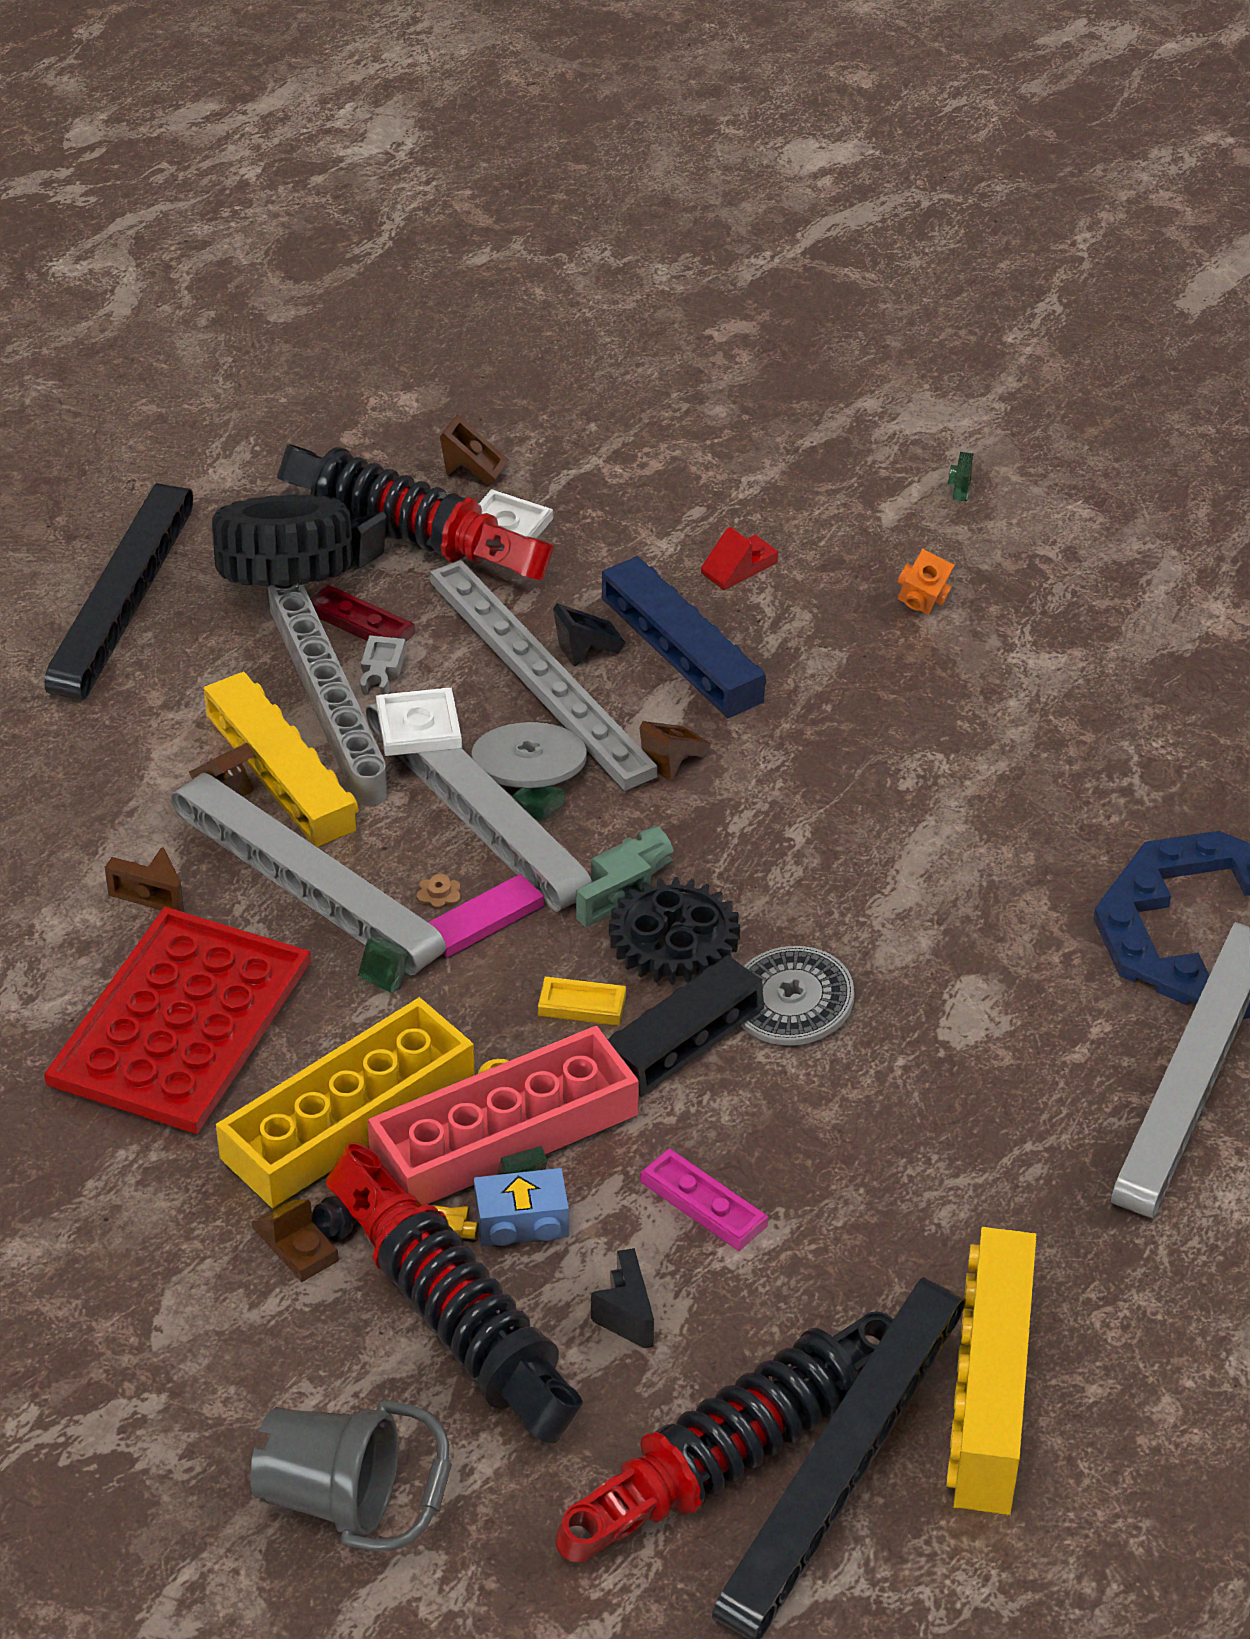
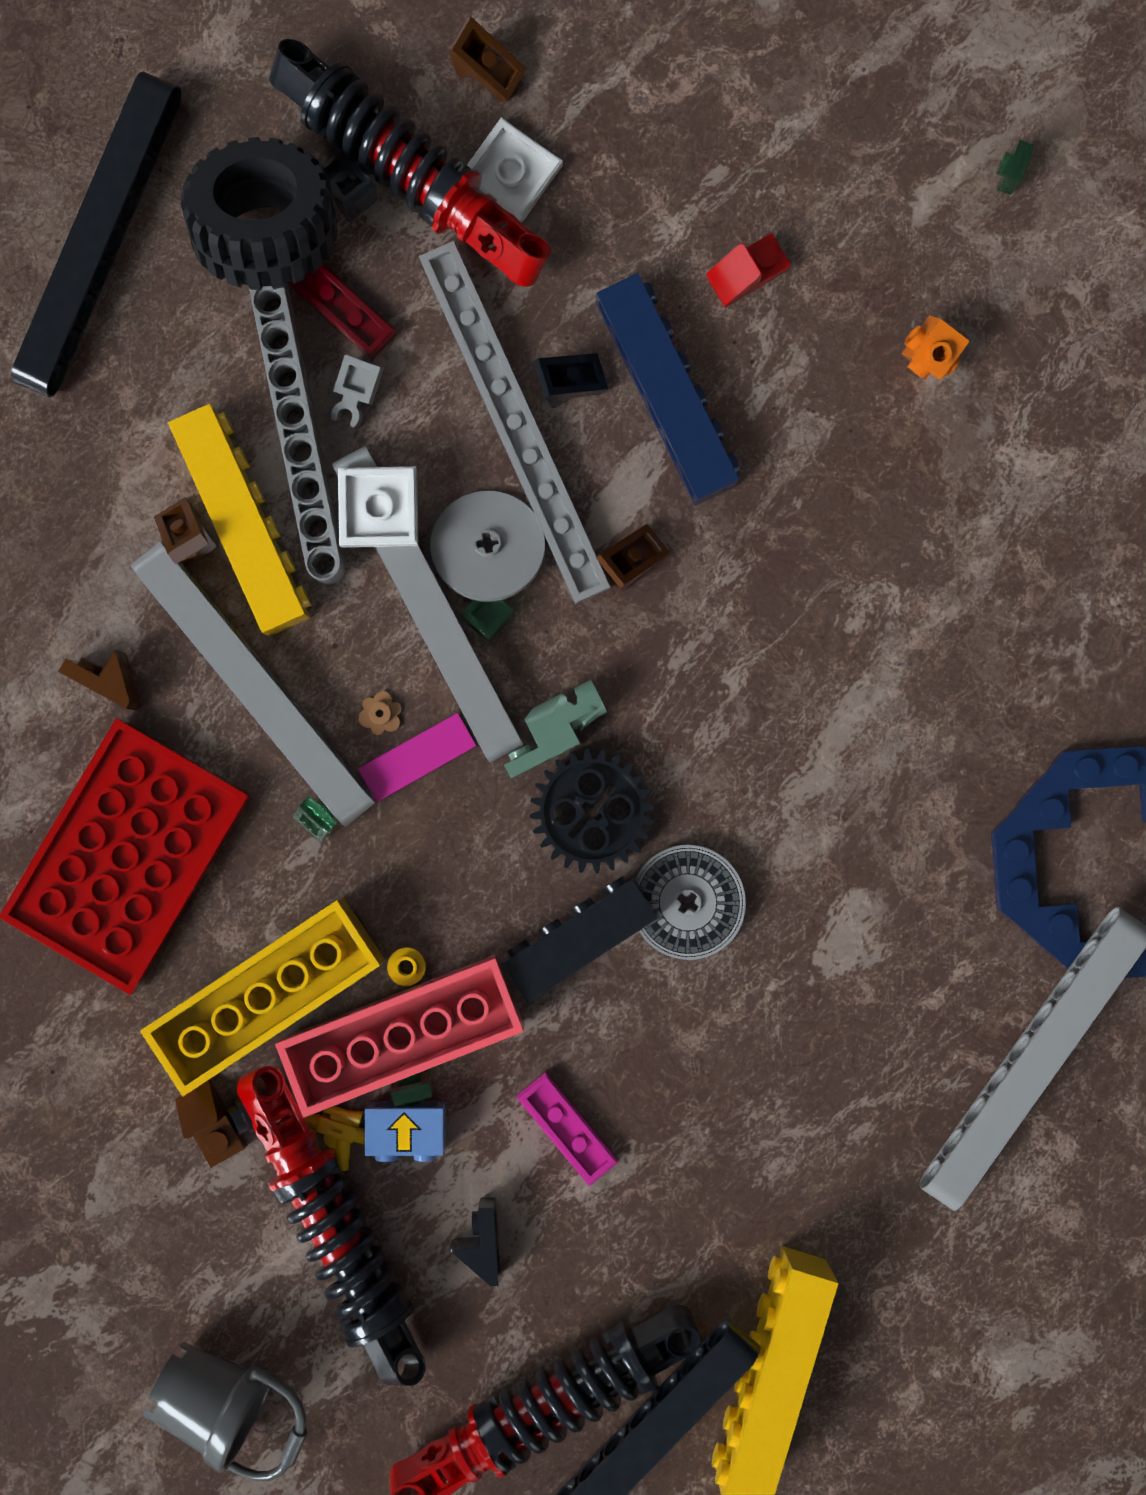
camera: 10 degrees right, 45 degrees up
yellow tile [538,977,626,1026] -> none

